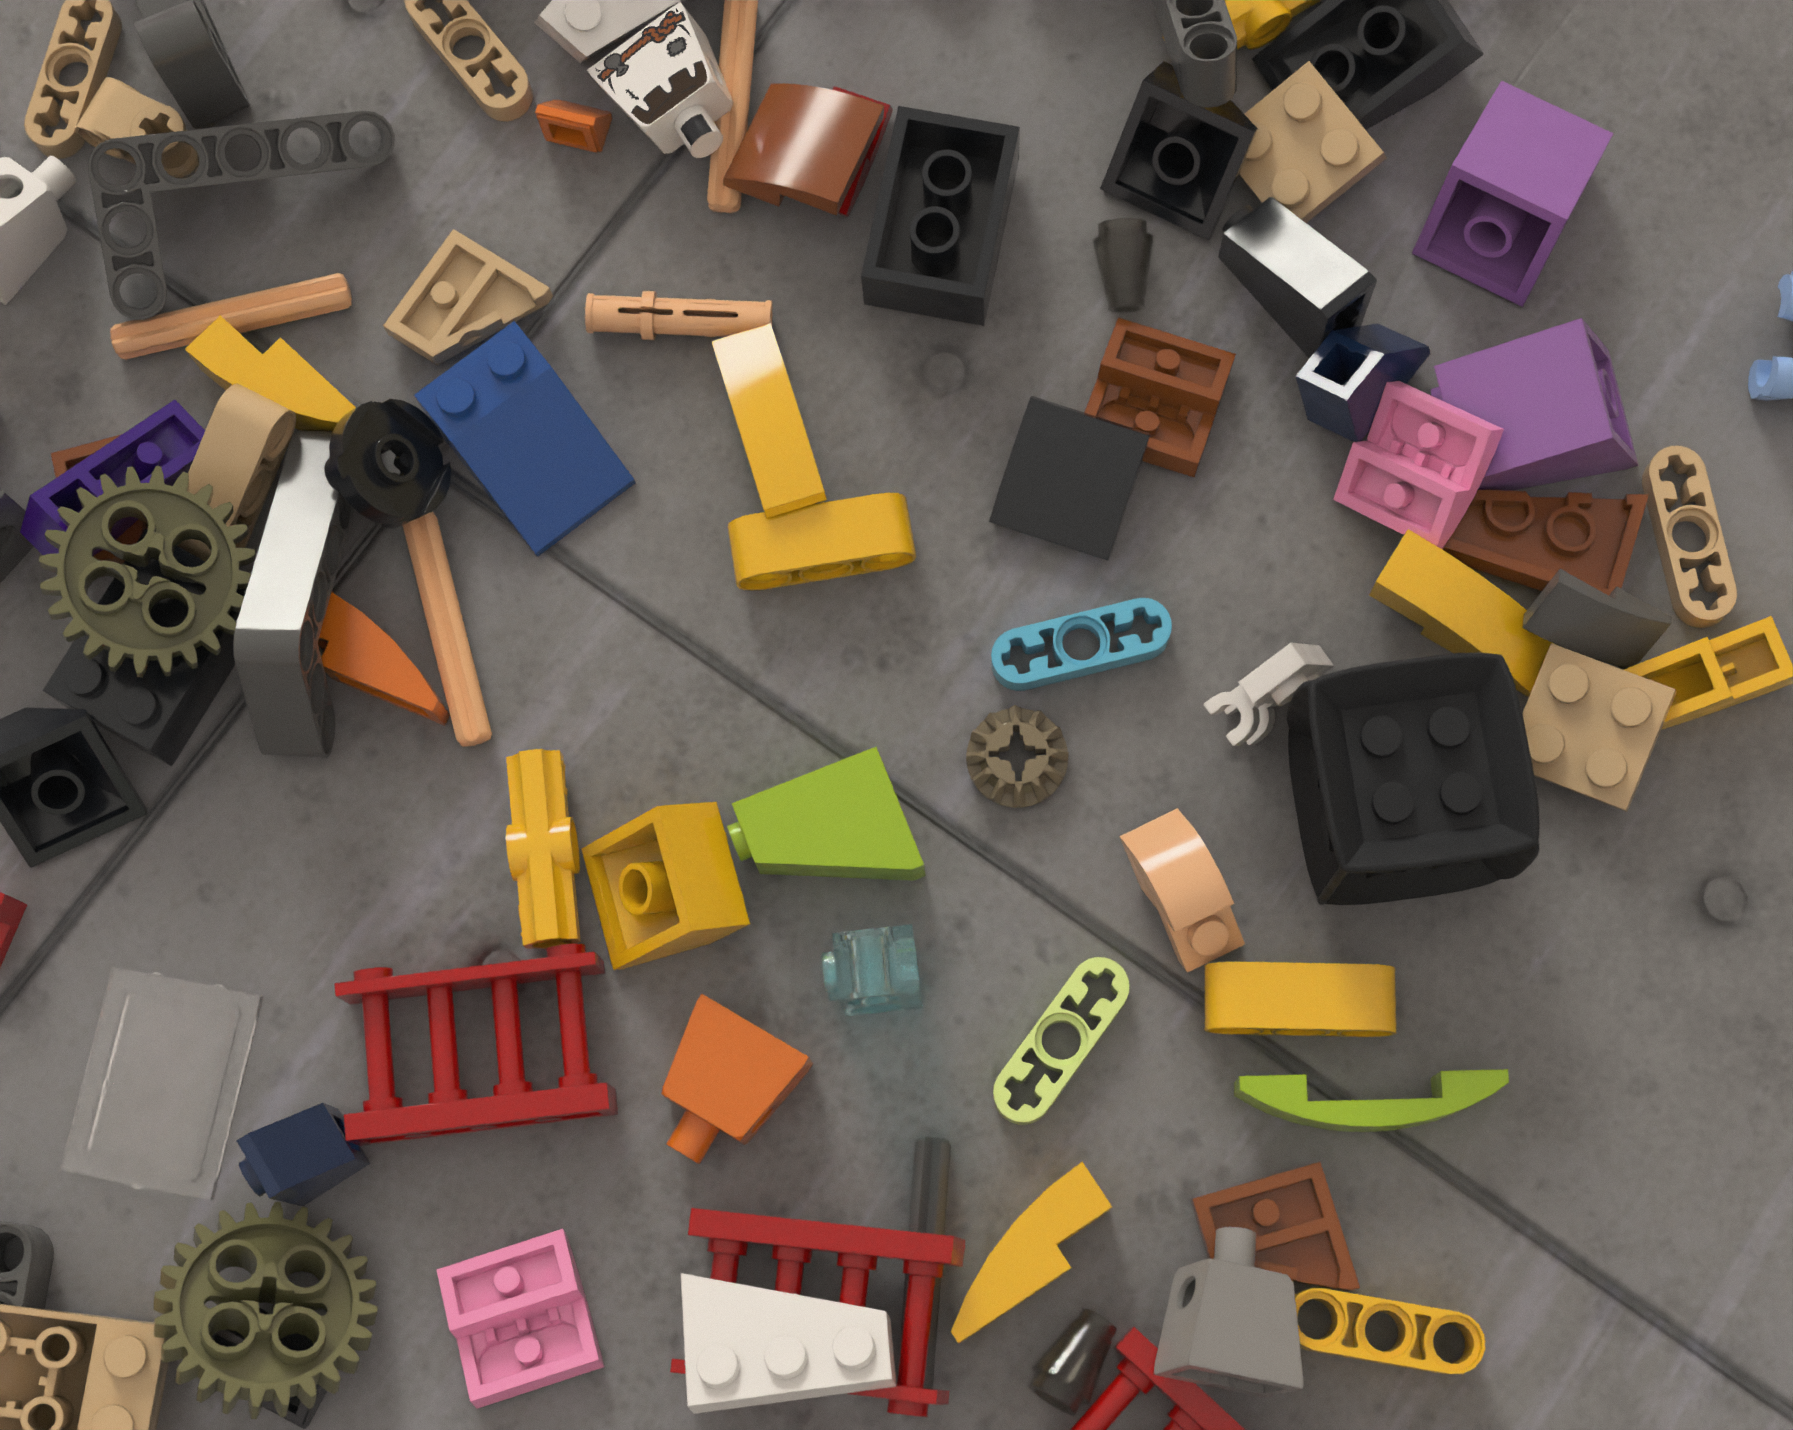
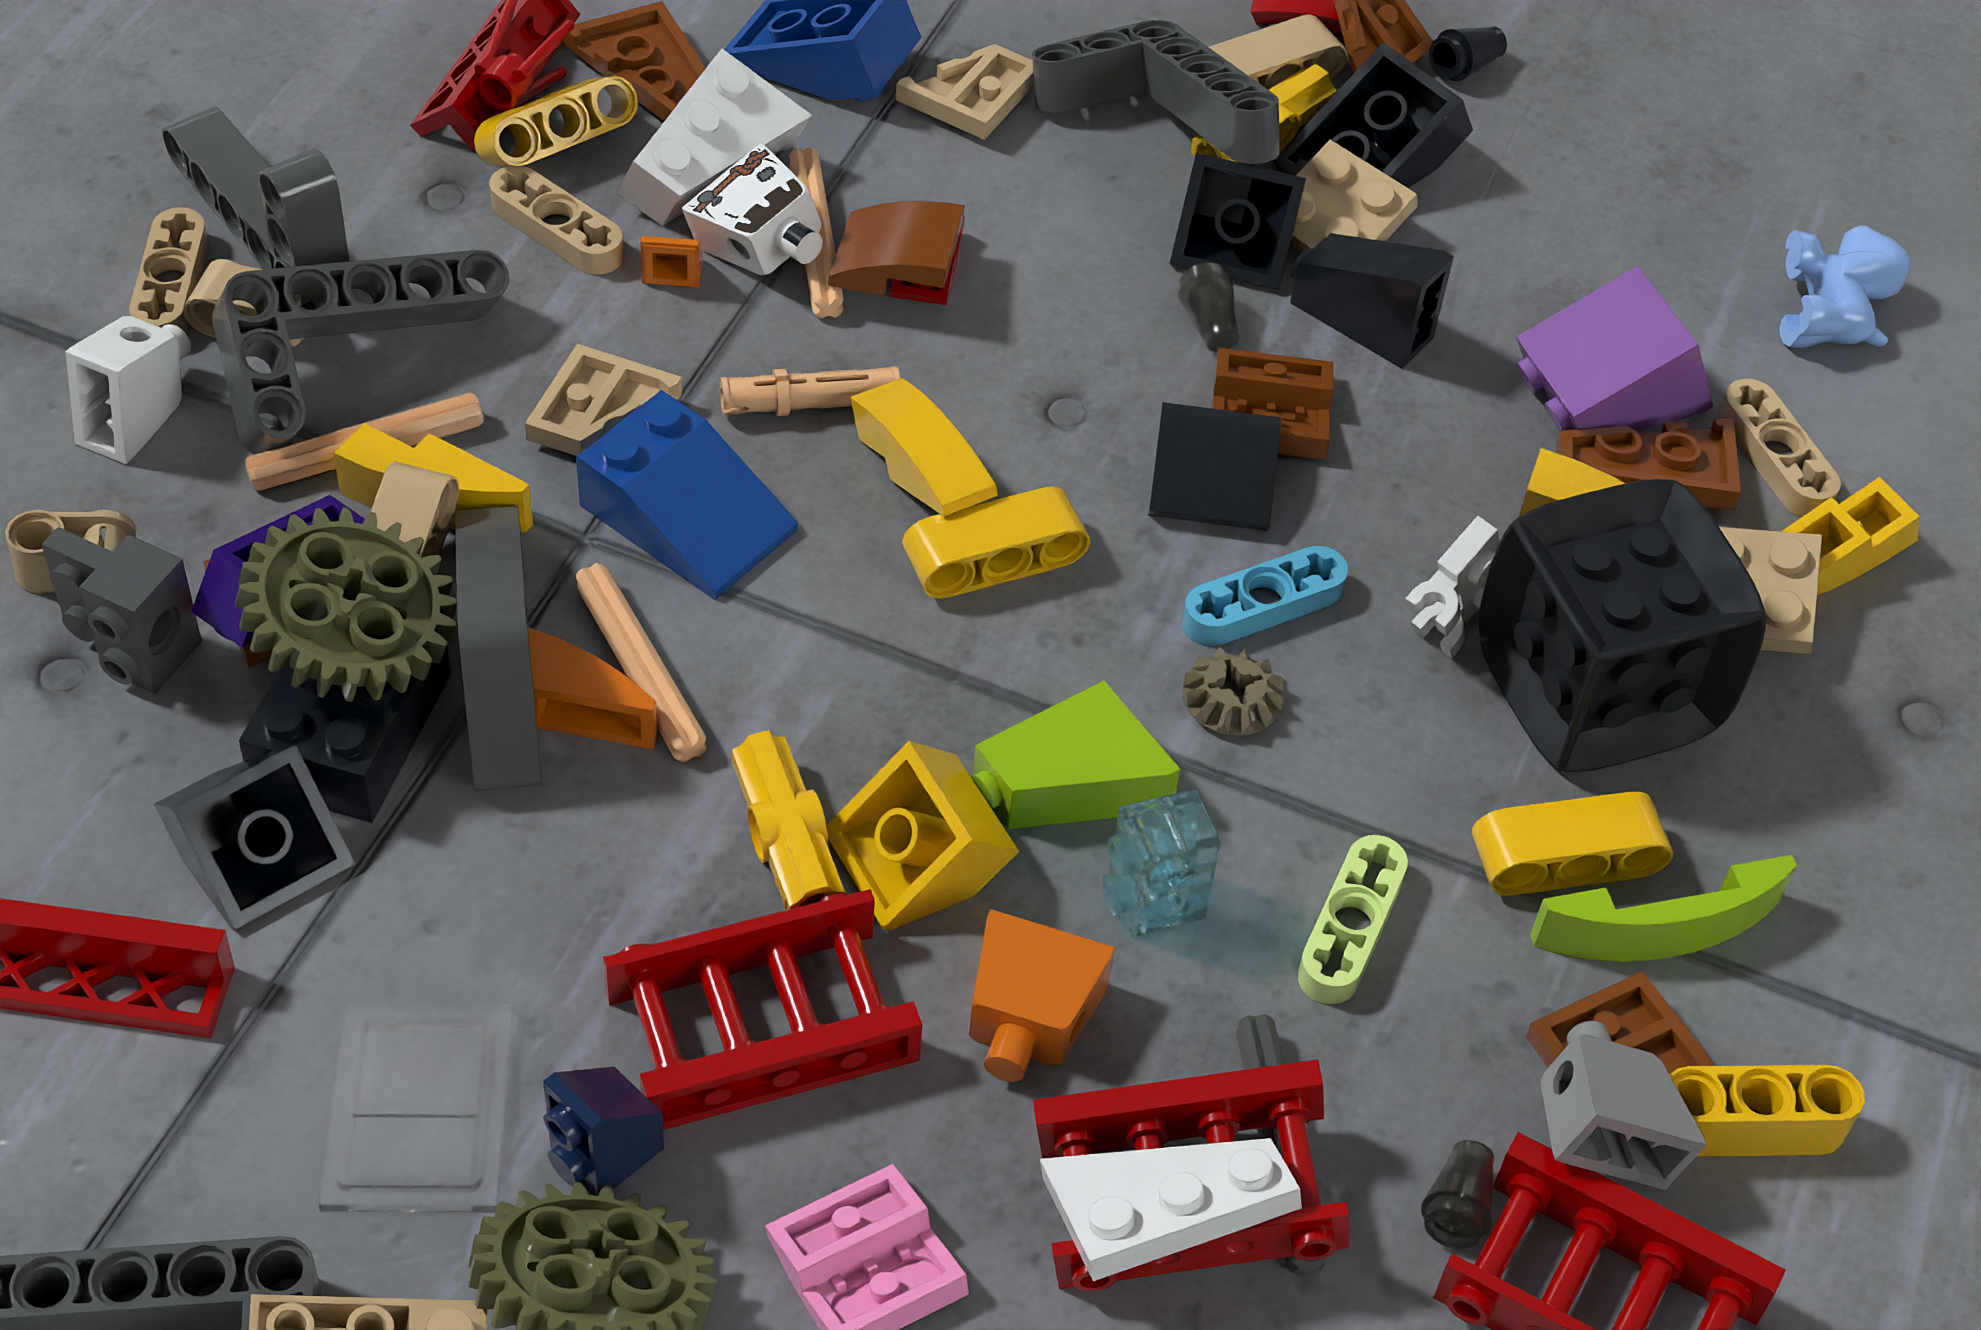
camera: 25 degrees left, 25 degrees down
black plate [324,399,452,529] -> none
black brick [861,106,1020,326] -> none
yellow slope [951,1162,1112,1344] -> none
light nougat brick [1120,808,1245,973] -> none
dark blue slope [1295,323,1431,442] -> none
bright pink slope [1333,381,1504,549] -> none
medium lavender slope [1412,81,1614,307] -> none
dark grey slope [1522,569,1672,668] -> none

